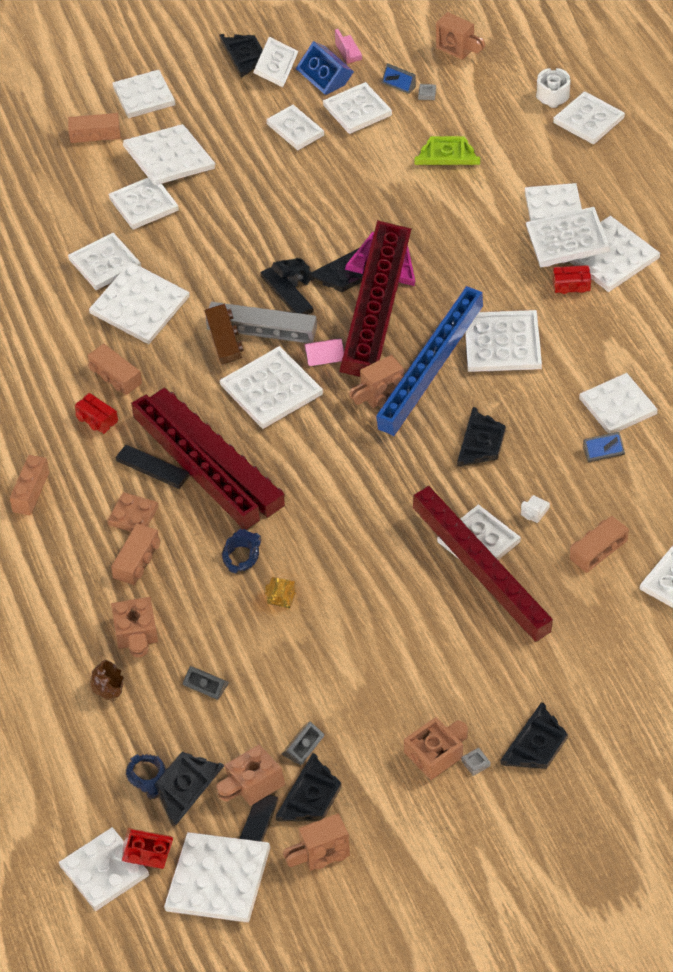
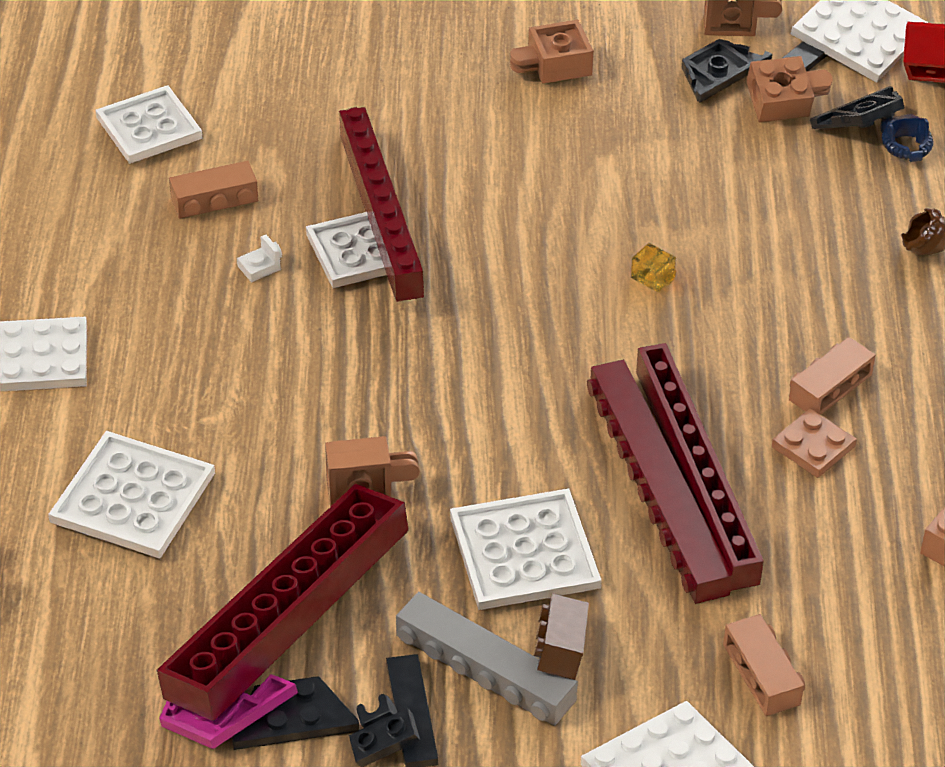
camera: 160 degrees left, 5 degrees down
red brick [75,393,118,434] -> none
nougat brick [111,596,158,657] -> none
black tile [115,445,190,489] -> none
dark grey slope [182,666,229,700] -> none
dark blue piece [222,529,261,574] -> none
dark grey slope [282,721,325,765] -> none
bright pink panel [304,338,344,366] -> none
blue brick [376,286,483,436] -> none
black wing [457,407,506,467] -> none
light grey tile [461,748,491,776] -> none
black wing [501,702,568,769] -> none
slope [583,432,625,462] -> none

